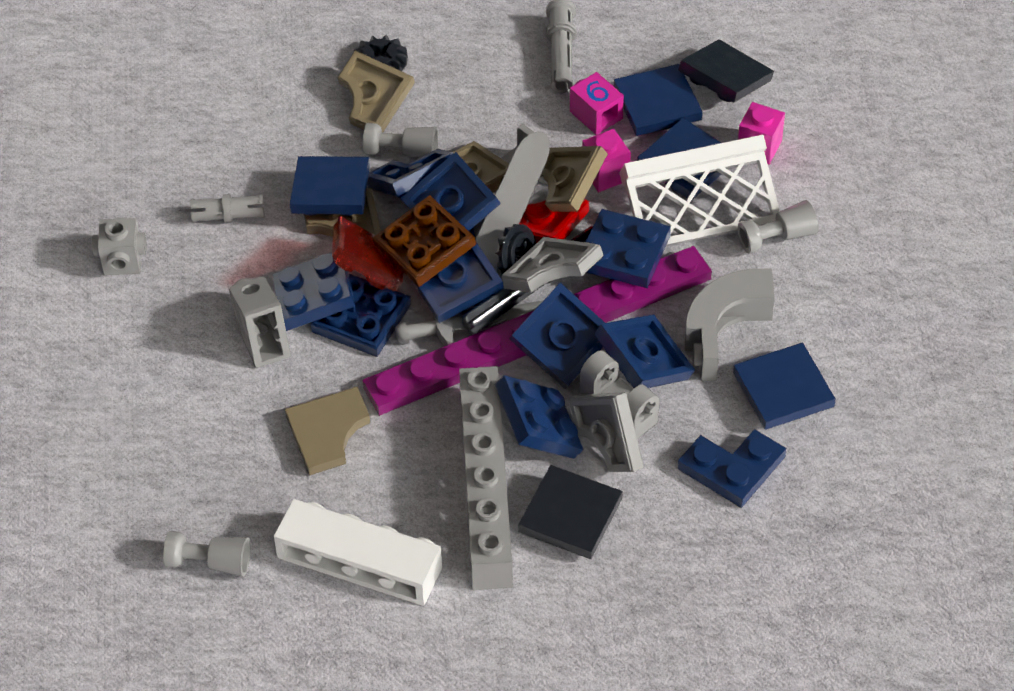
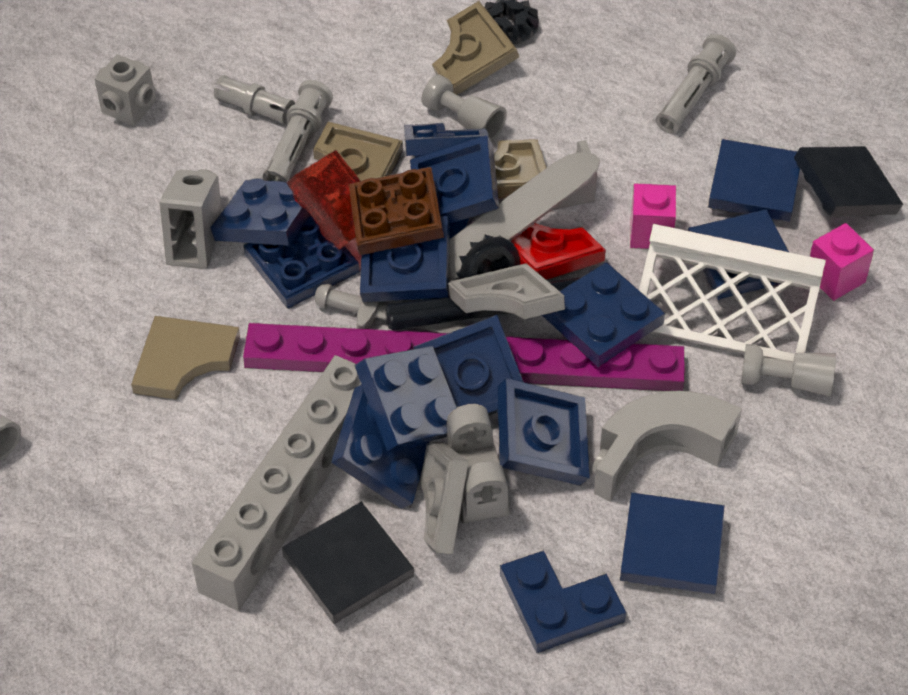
camera: 30 degrees right, 0 degrees up
white brick [274,499,442,606] -> none
dark blue tile [290,156,370,216] -> none
dark tan tile [539,146,608,212] -> none
dark pink brick [570,72,624,135] -> none
none -> light grey pin [262,80,333,182]
none -> plate [354,346,457,451]

